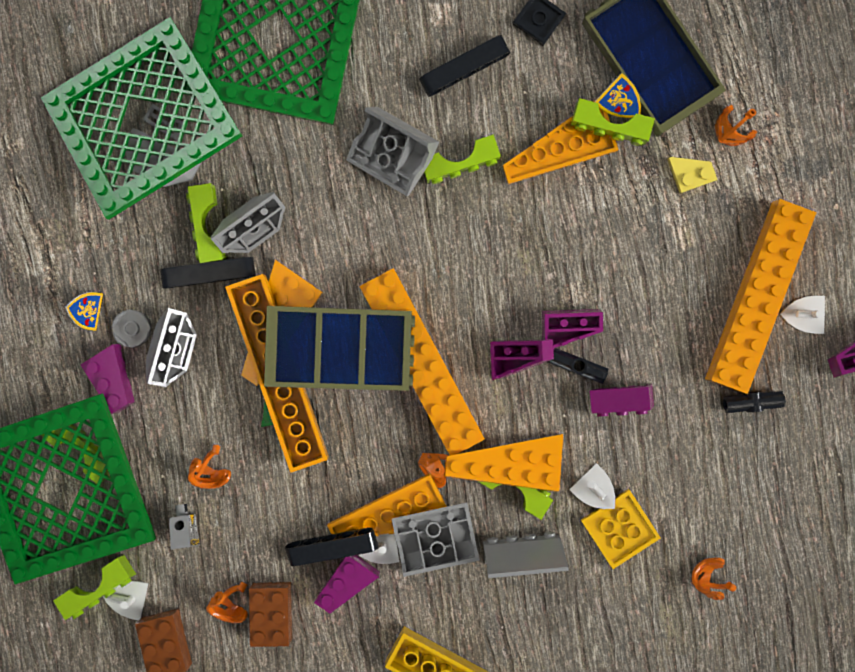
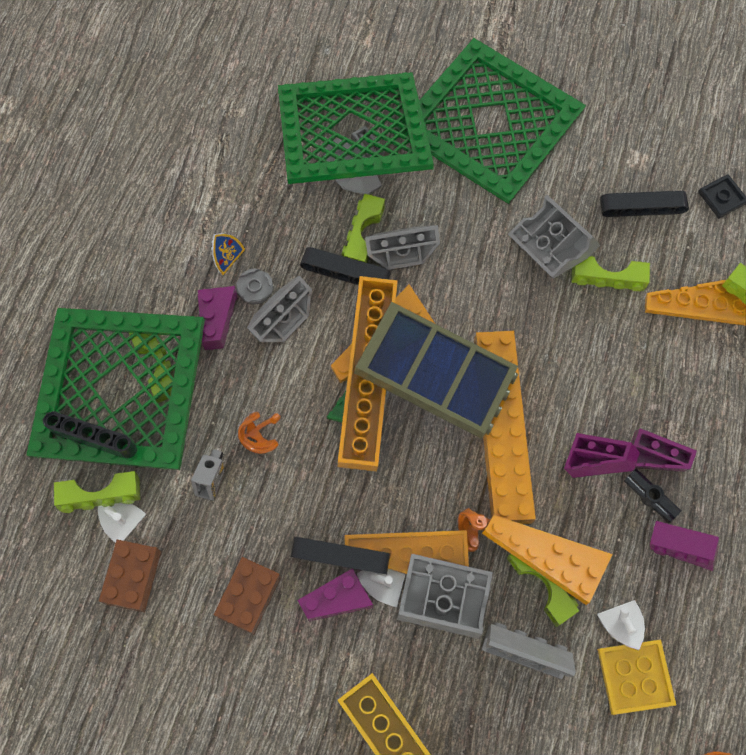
camera: 25 degrees right, 20 degrees down
orange helmet [206,582,248,623] -> none
none -> black beam [43,411,137,459]

